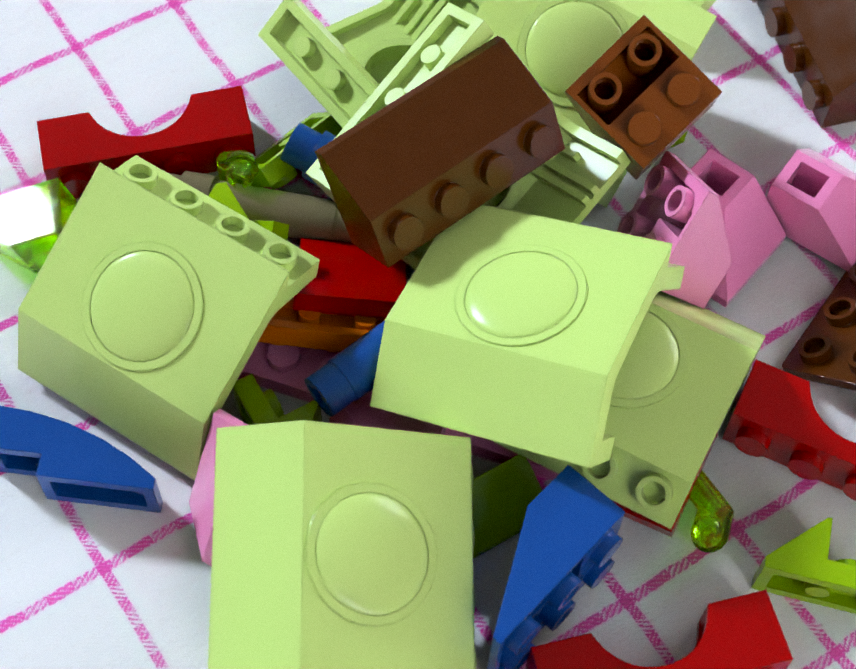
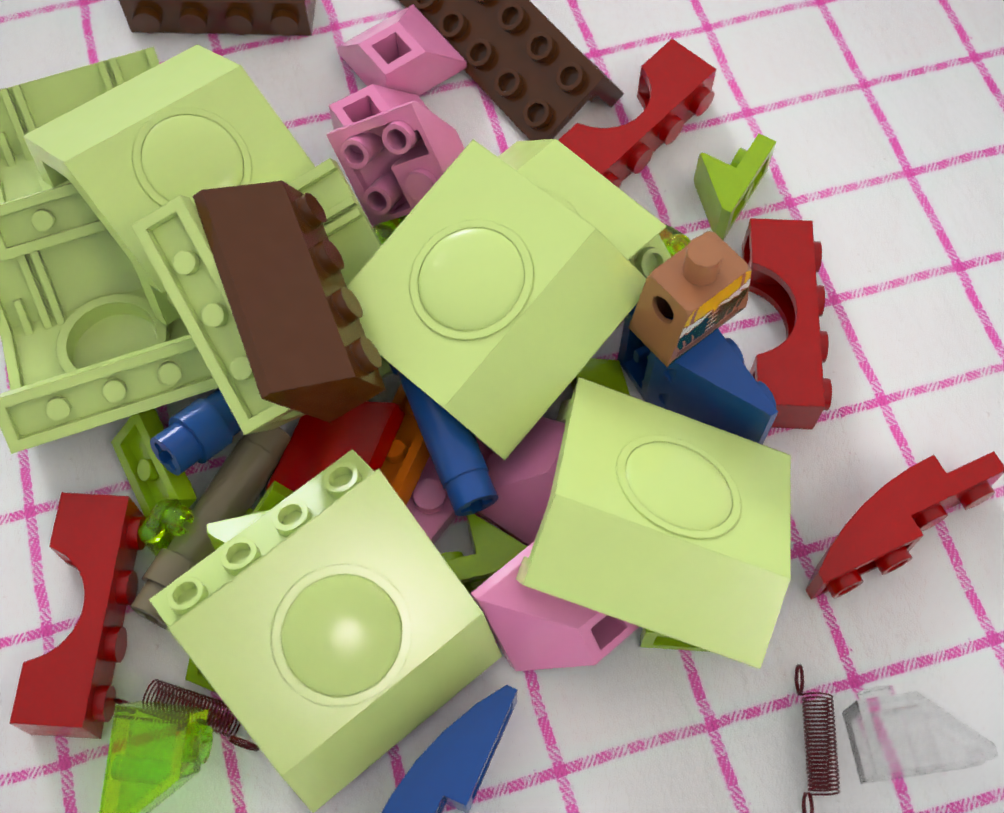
camera: 70 degrees left, 5 degrees up
dark orange slope [565,15,722,180] -> none
none -> nougat torso [629,231,752,367]

